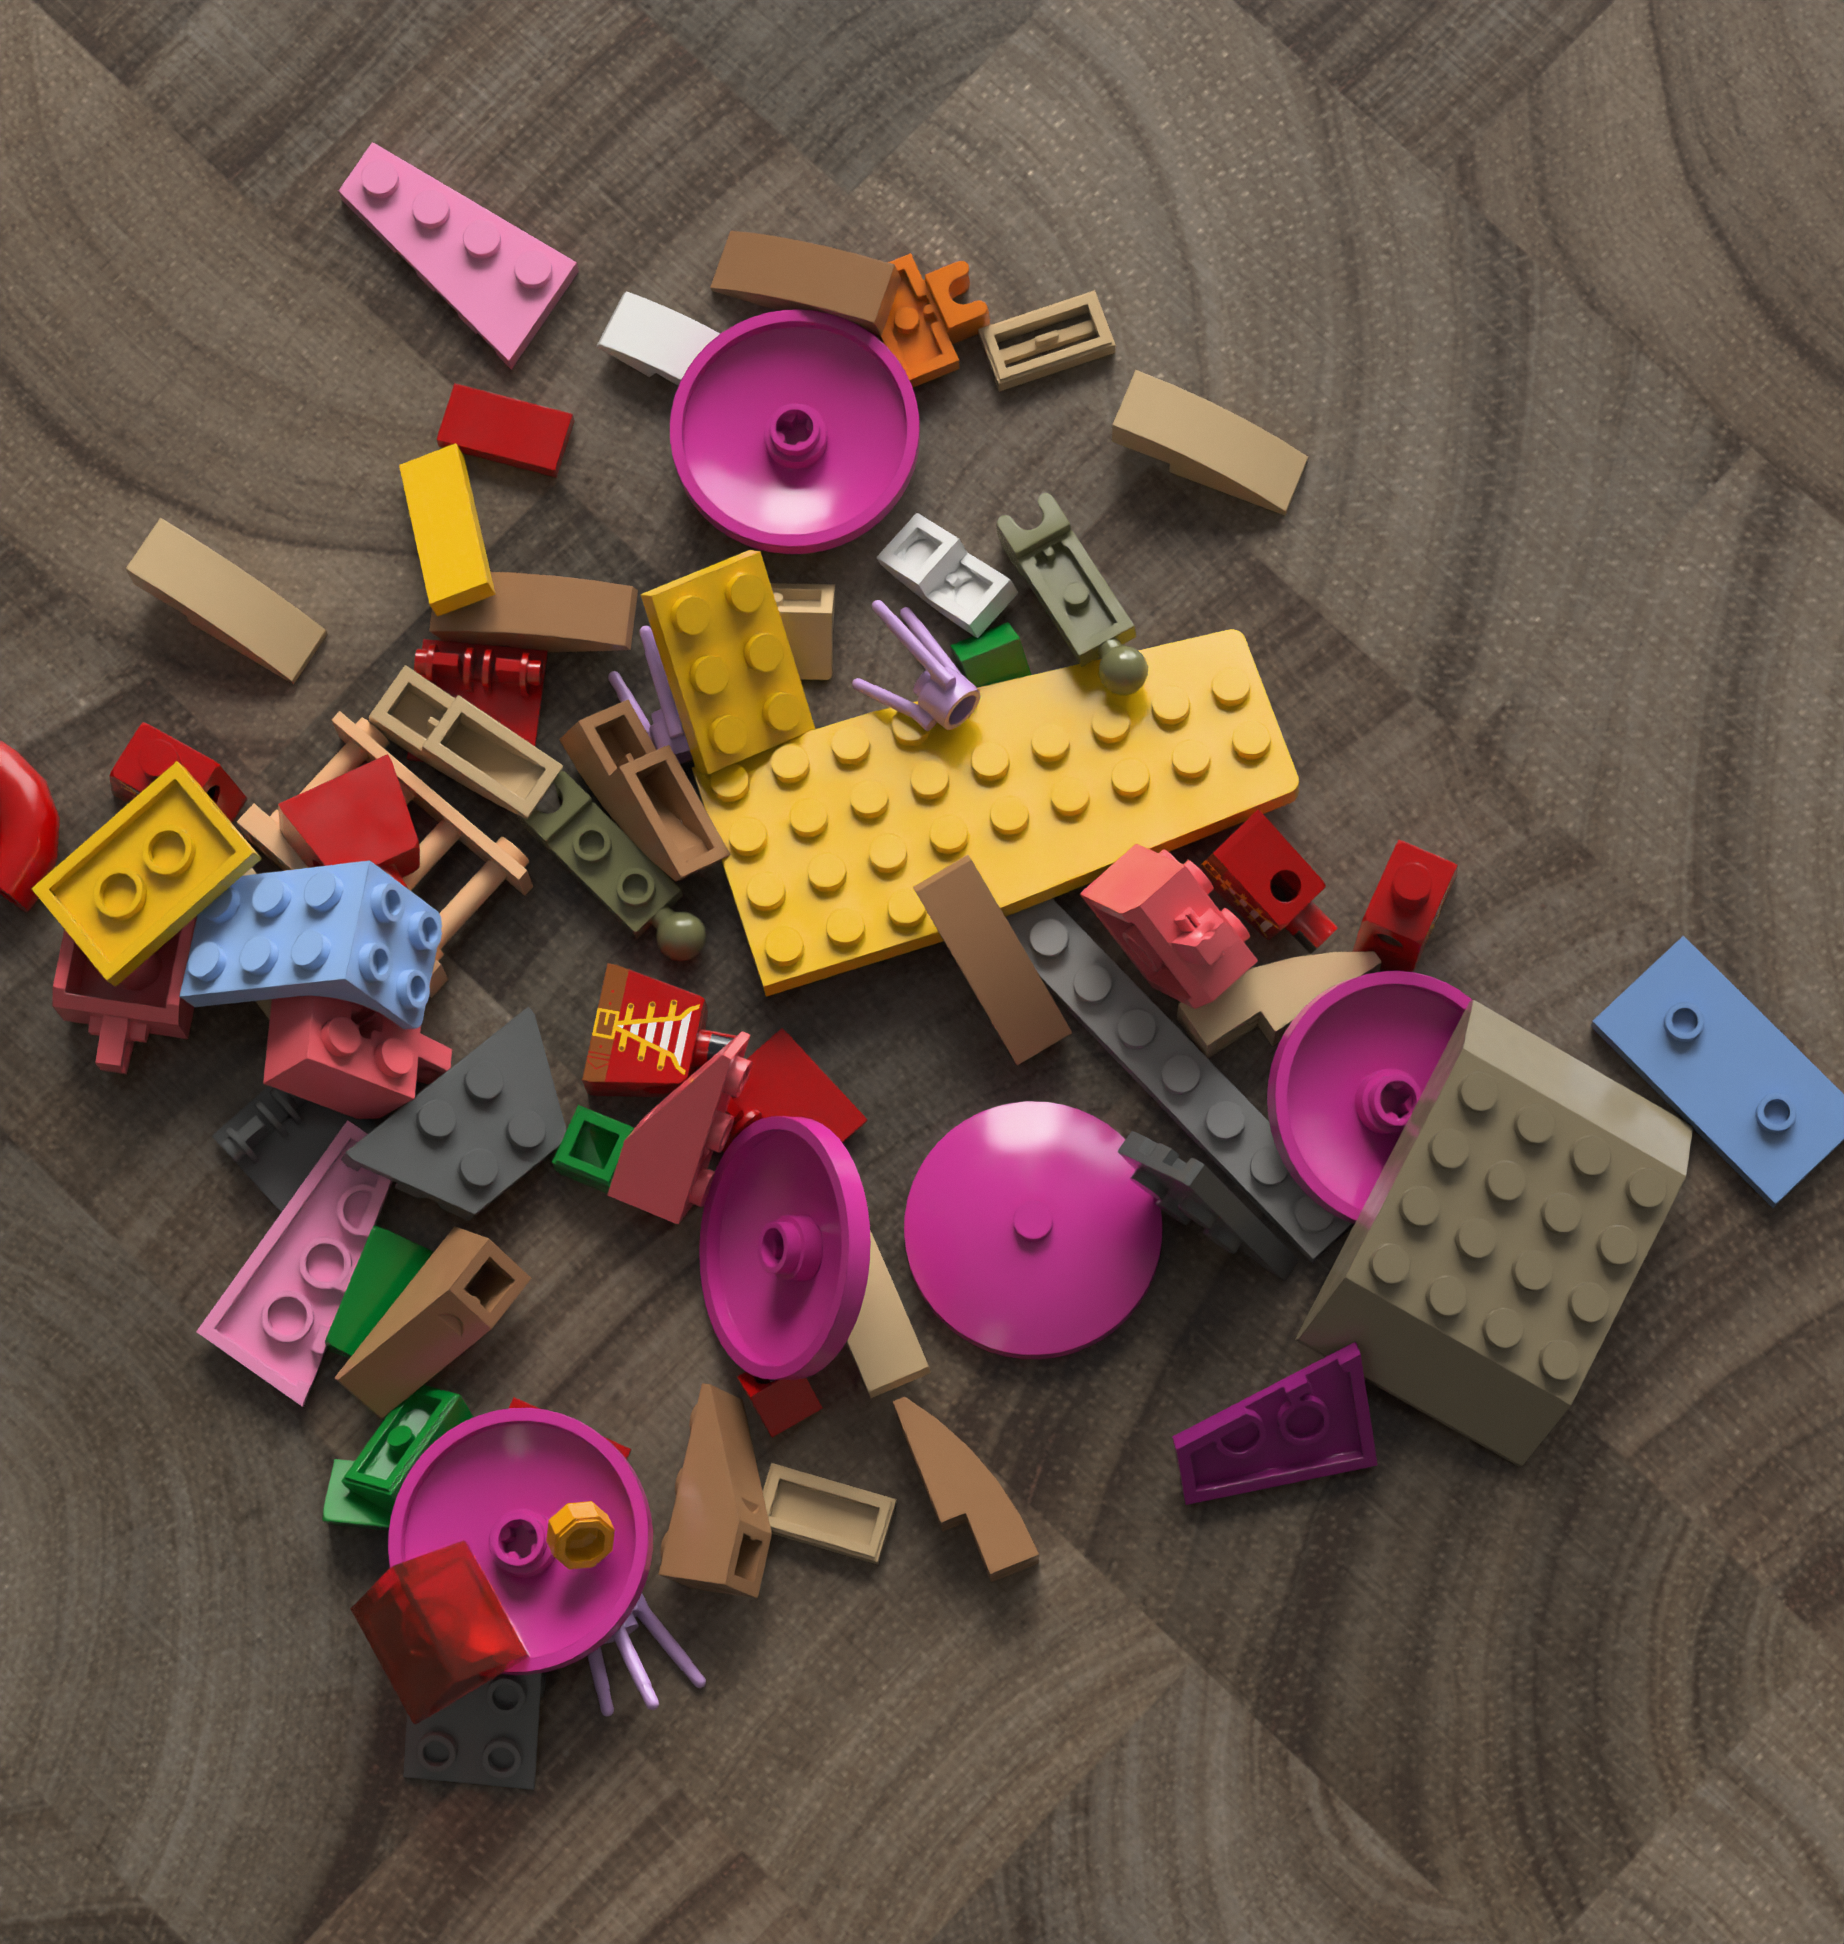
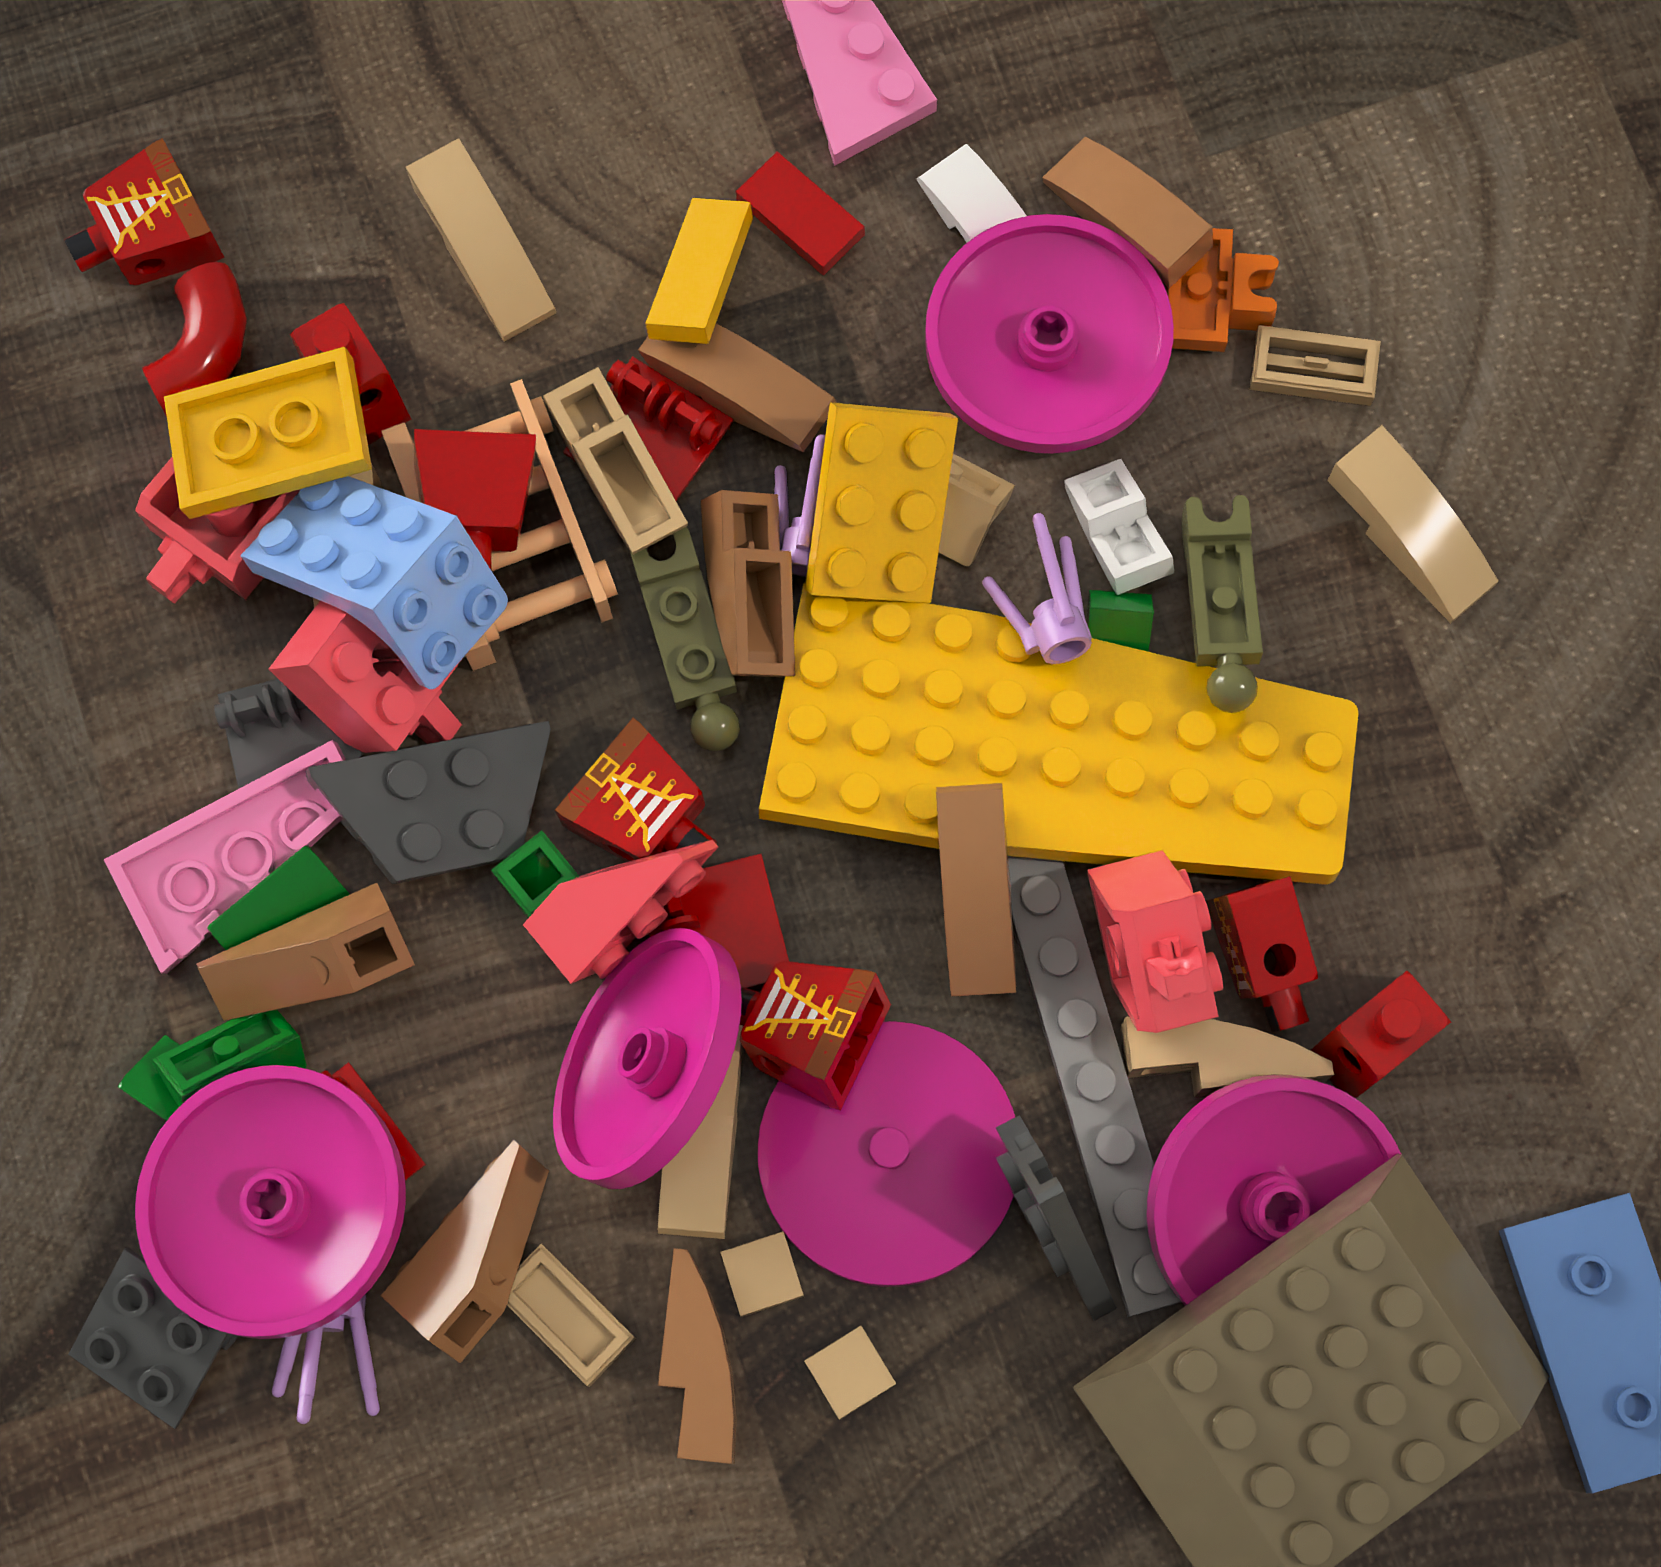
camera: 25 degrees right, 0 degrees up
clear red slope [350,1540,530,1724] -> none
light orange tile [546,1501,615,1570] -> none
red piece [737,1372,823,1437] -> none
magenta wing [1172,1341,1378,1505] -> none
none -> tan tile [720,1231,804,1317]
none -> red torso [739,961,891,1111]
none -> tan tile [805,1326,896,1420]

